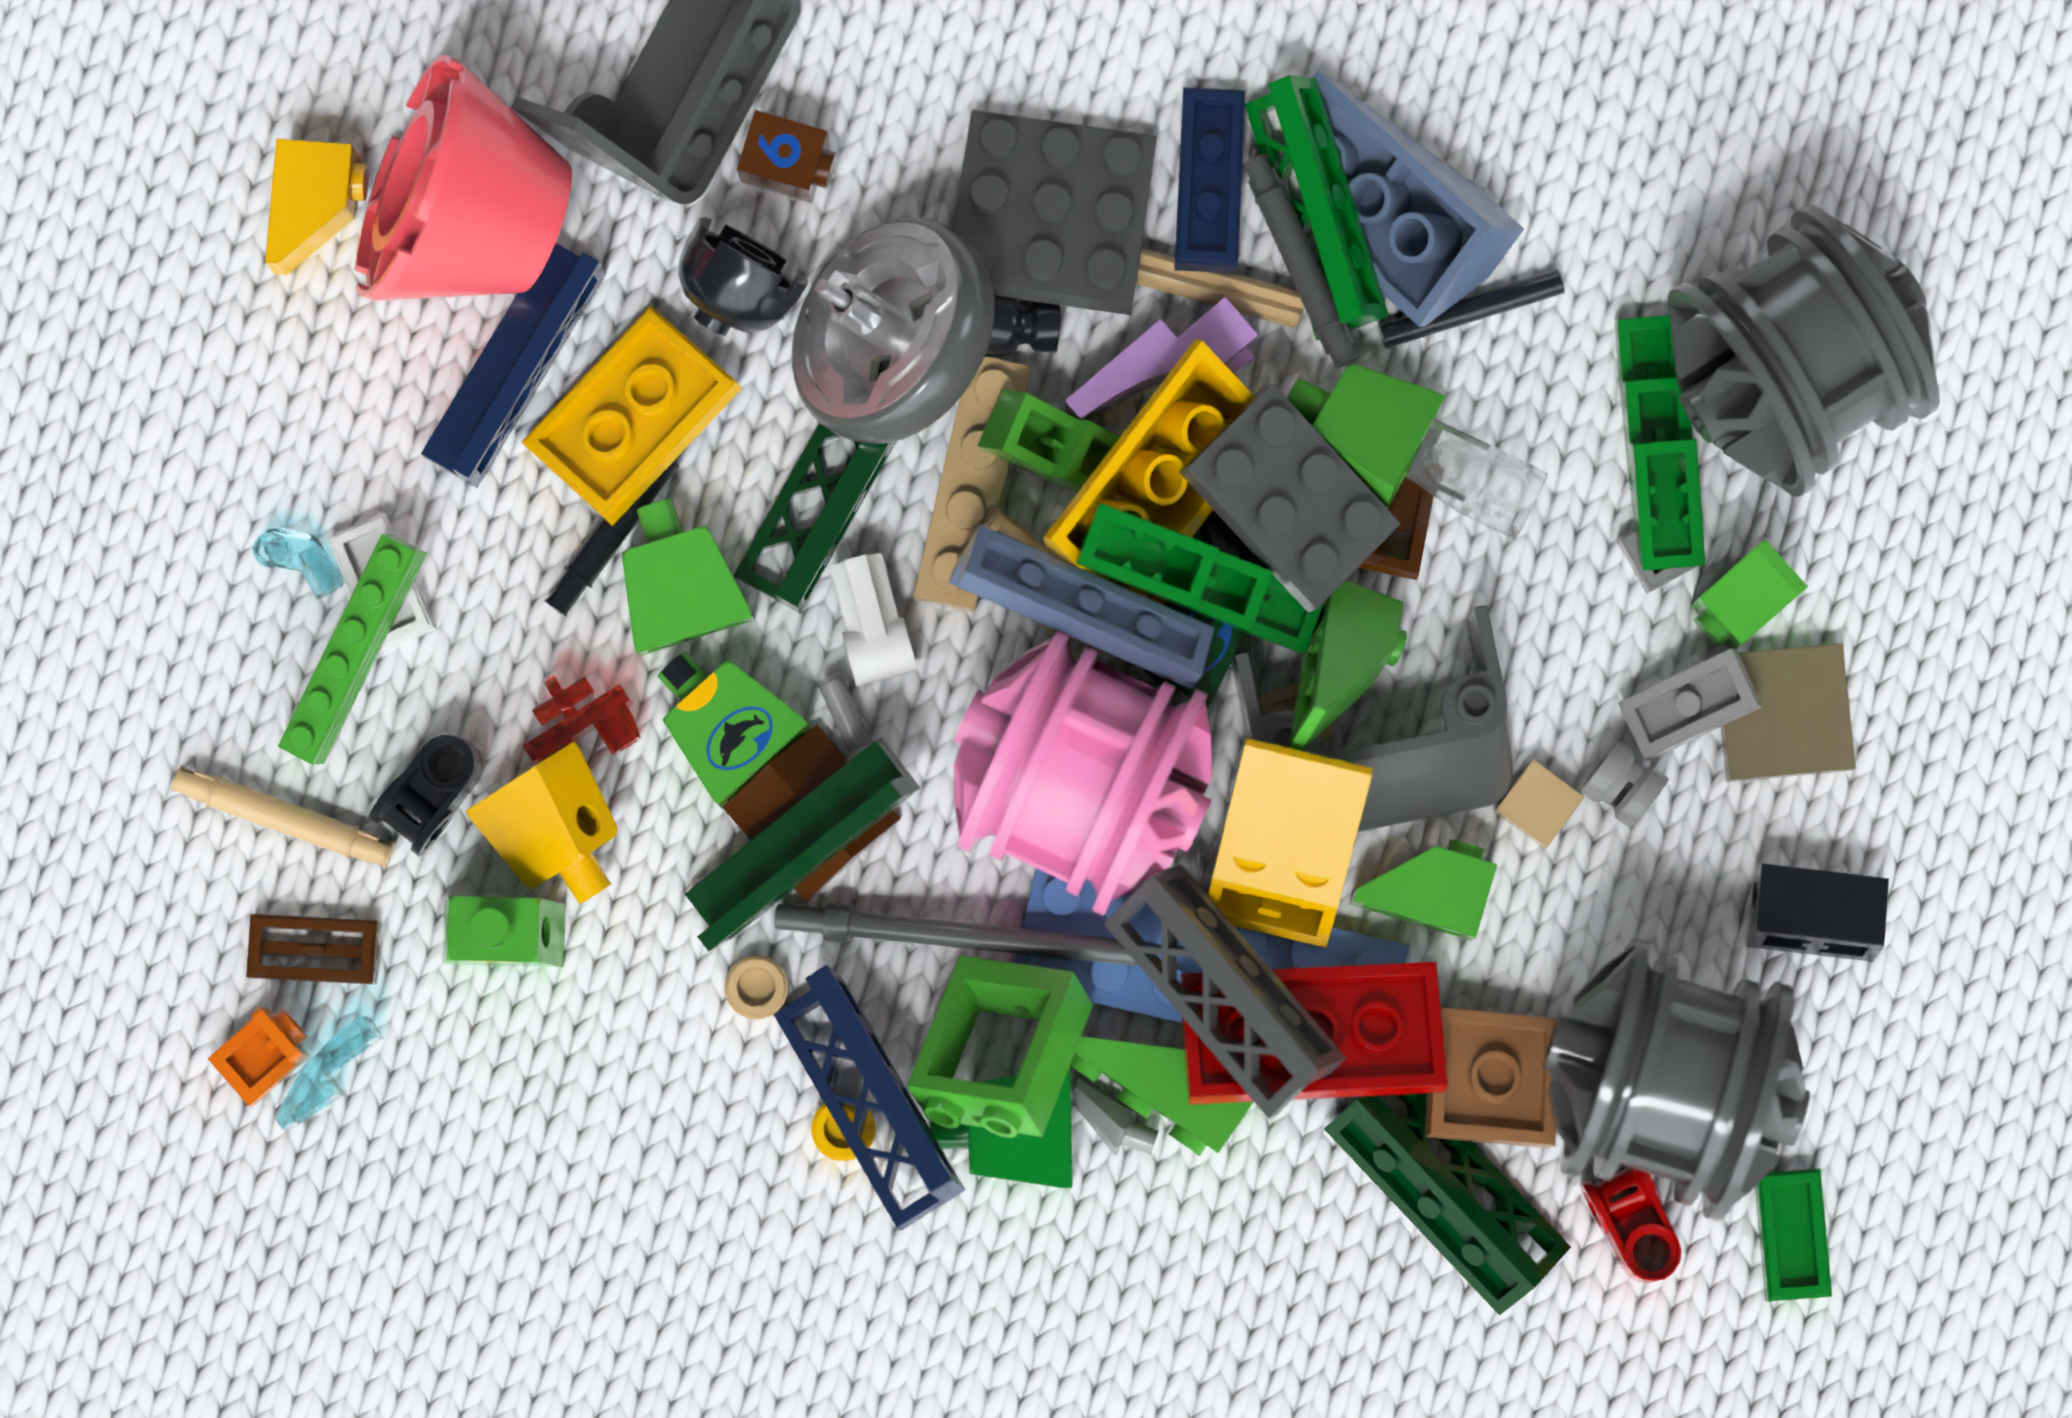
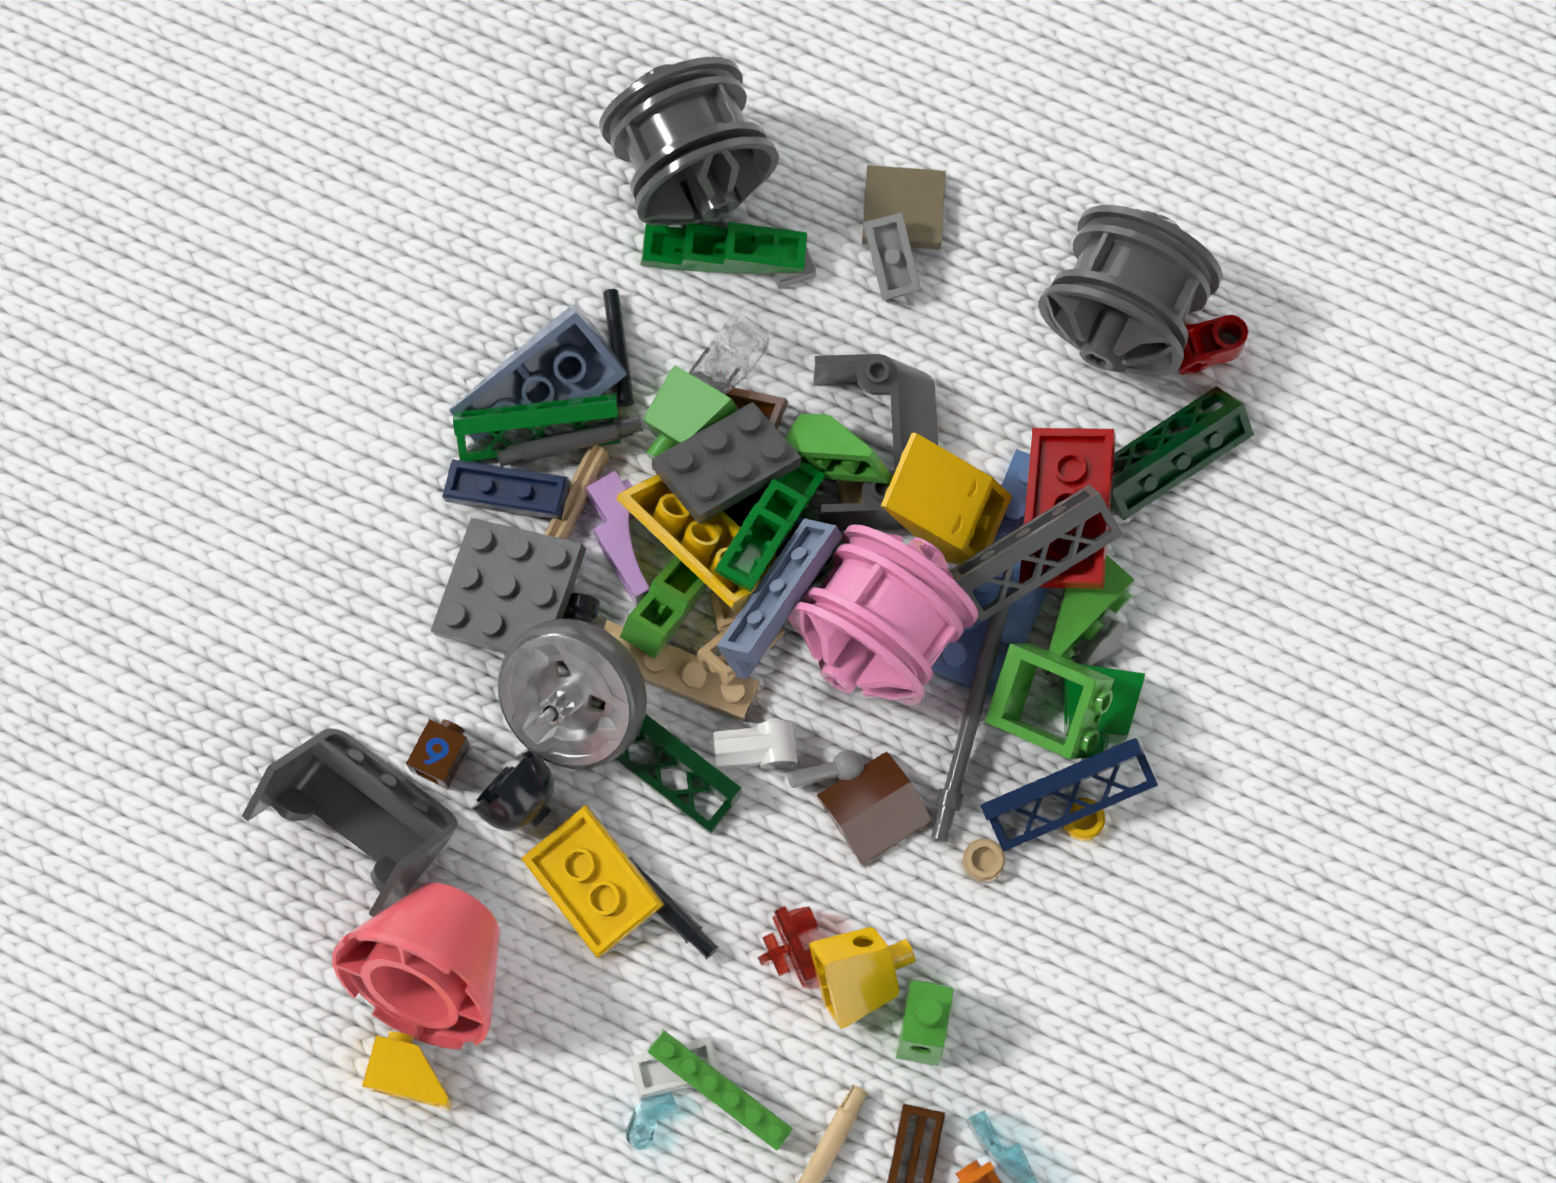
camera: 85 degrees left, 10 degrees down
black piece [369,735,484,857] -> none
dark blue fence [421,243,606,489] -> none
bright green torso [622,498,754,656] -> none
bright green torso [657,651,811,809] -> none
dark green fence [685,738,920,952] -> none
bright green slope [1349,839,1497,941] -> none
medium nougat plate [1425,1007,1556,1148] -> none
tan tile [1494,759,1584,849] -> none
light grey wheel [1580,741,1669,829] -> none
bright green slope [1691,539,1808,649] -> none
black hinge [1747,863,1889,962] -> none
green tile [1755,1168,1832,1302] -> none

